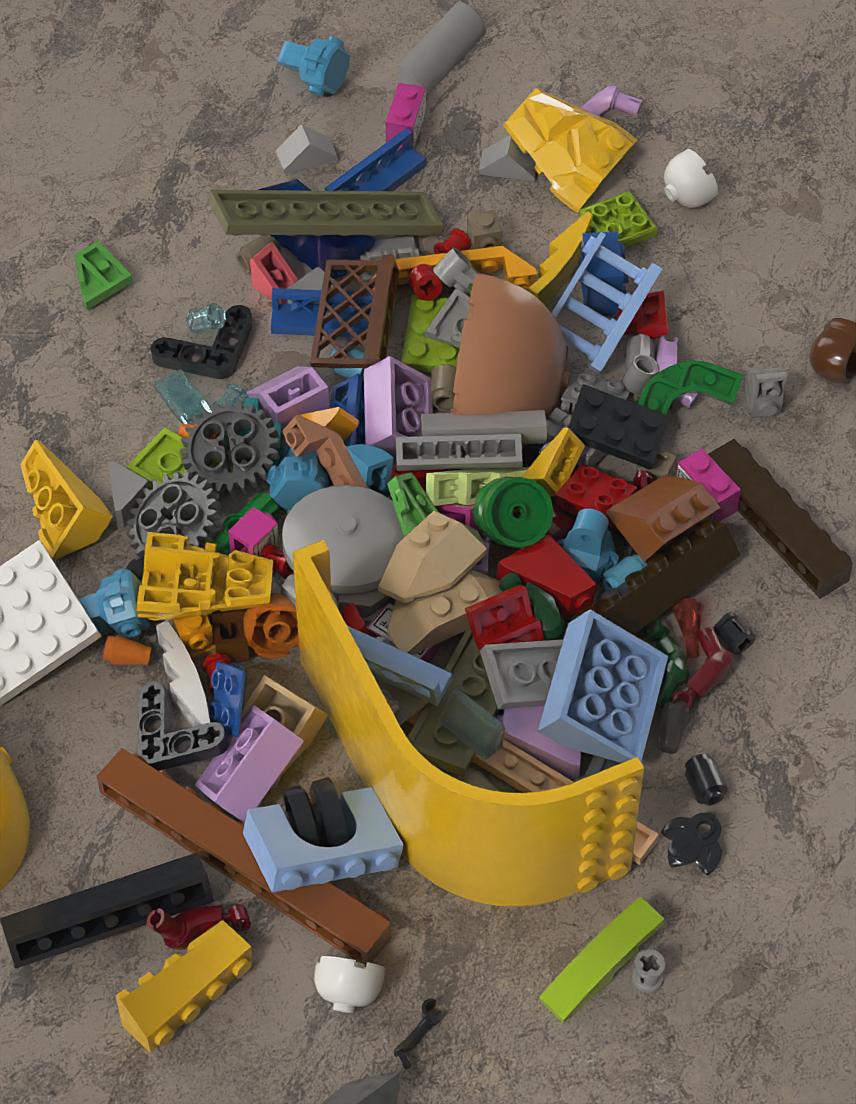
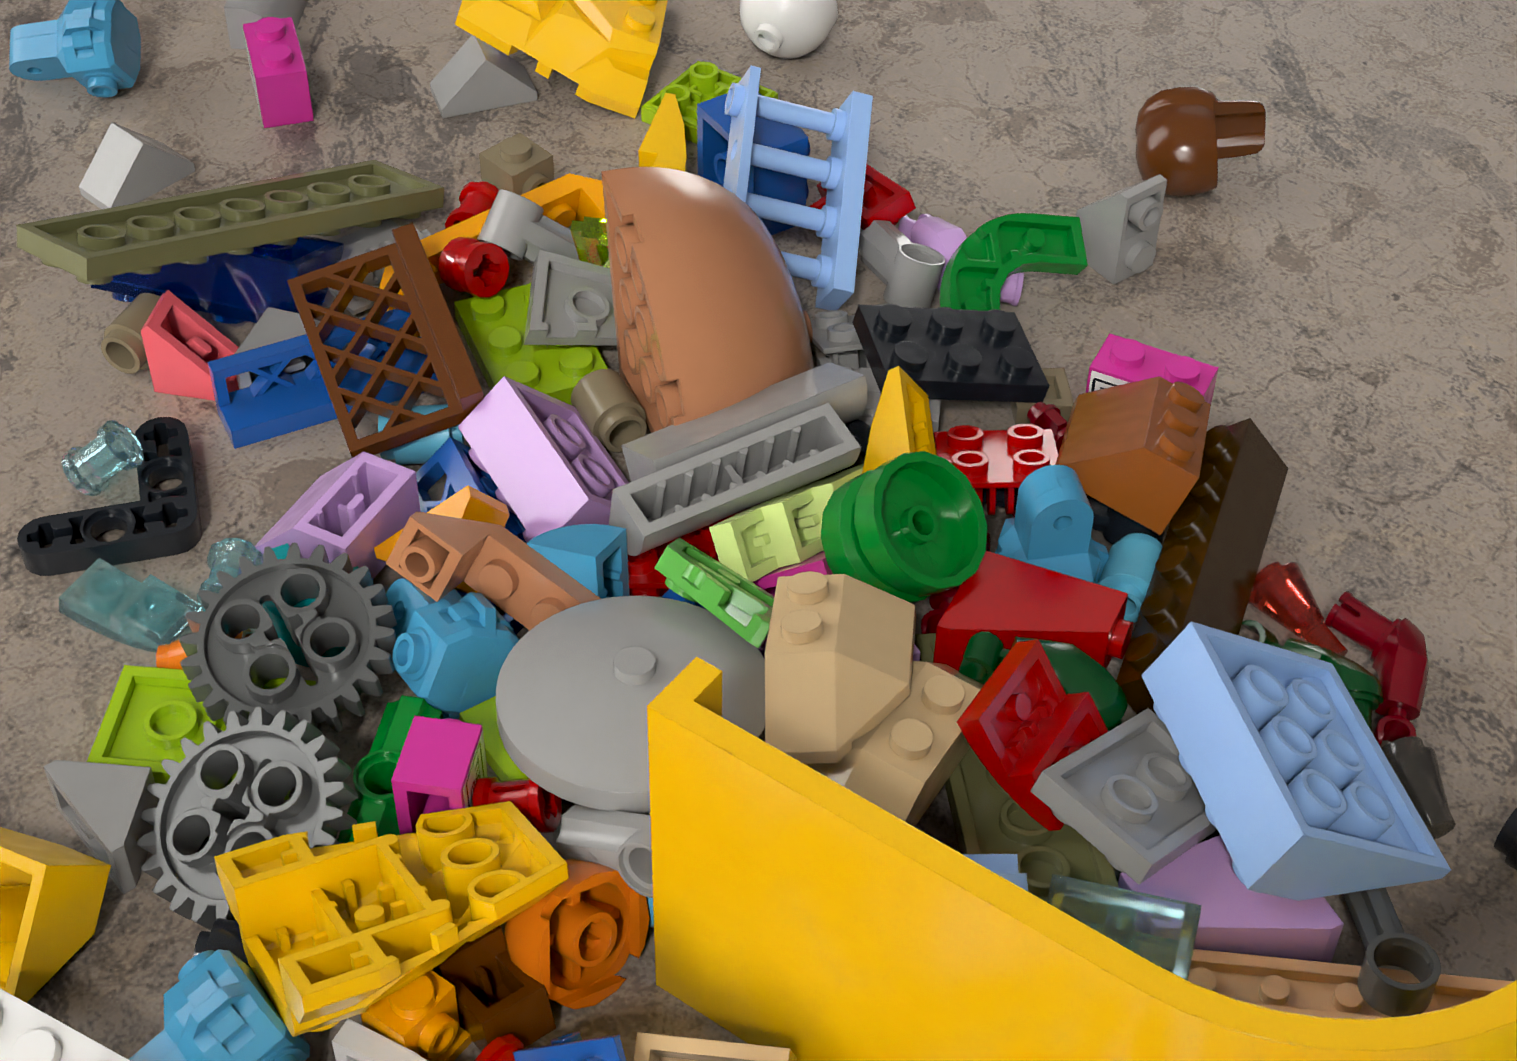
camera: 30 degrees left, 10 degrees down
blue fence [325,128,426,191] -> none
dark brown brick [708,439,853,599] -> none
black bush [714,612,756,655] -> none

